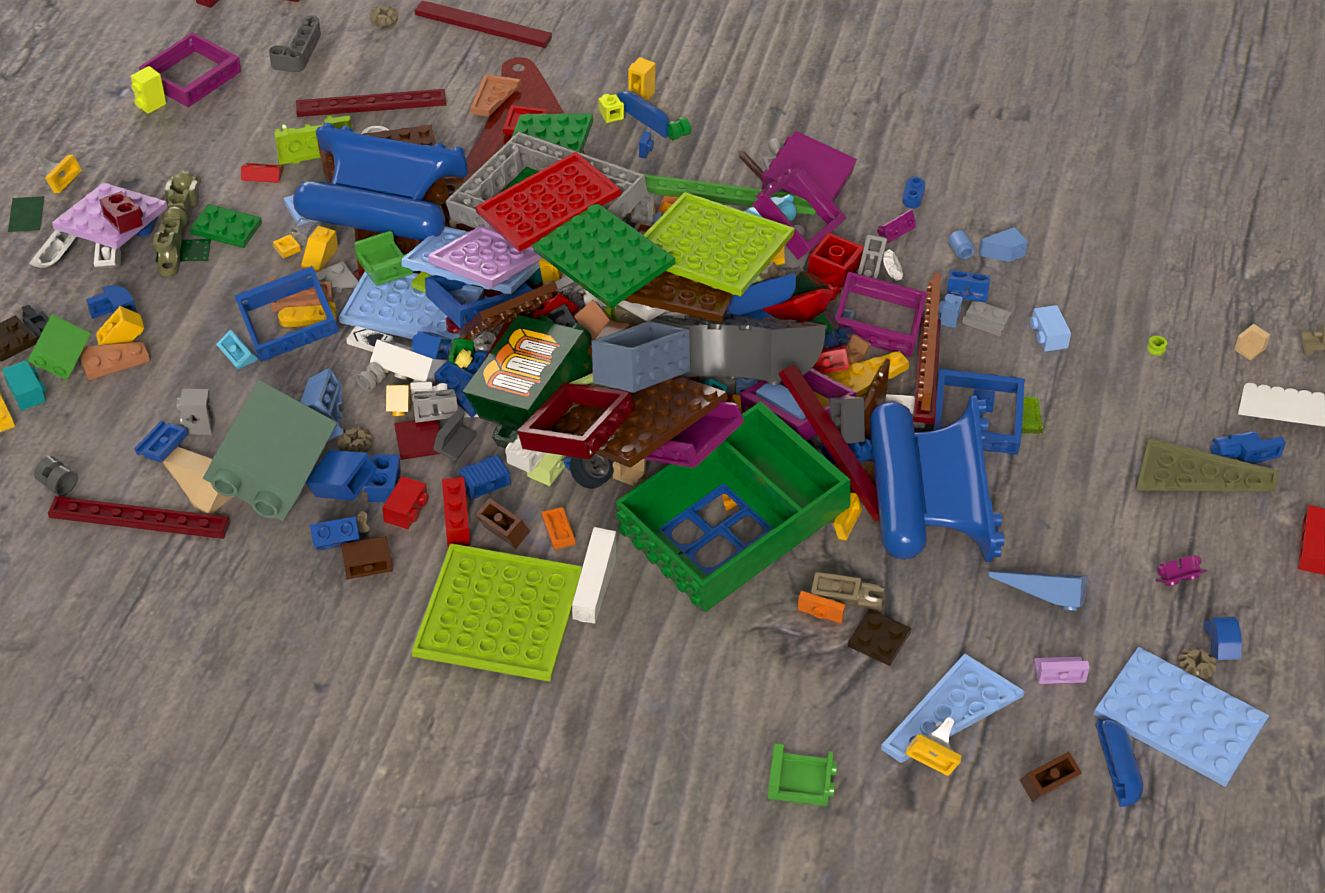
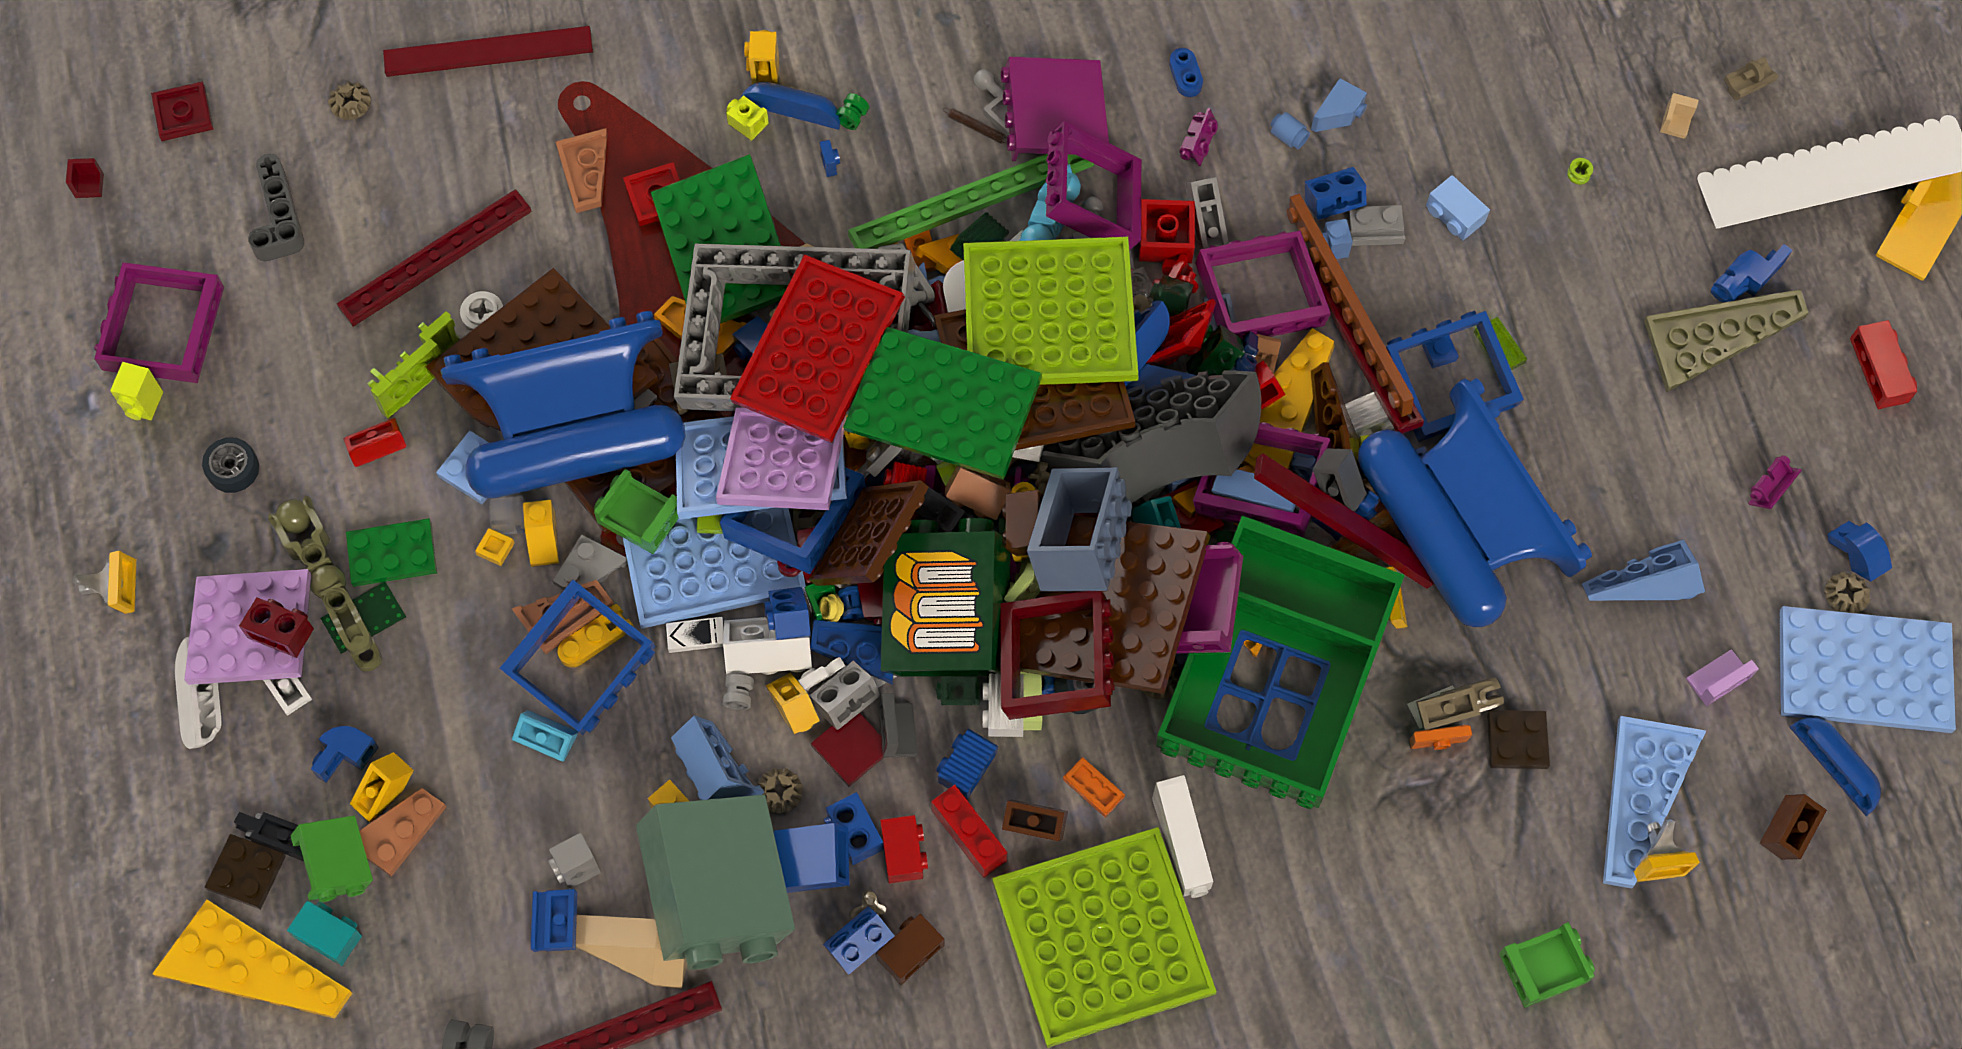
camera: 30 degrees left, 20 degrees up
dark green sticker [8,196,44,232] -> none
white gear [883,250,903,281] -> none
none -> wheel [202,437,259,493]

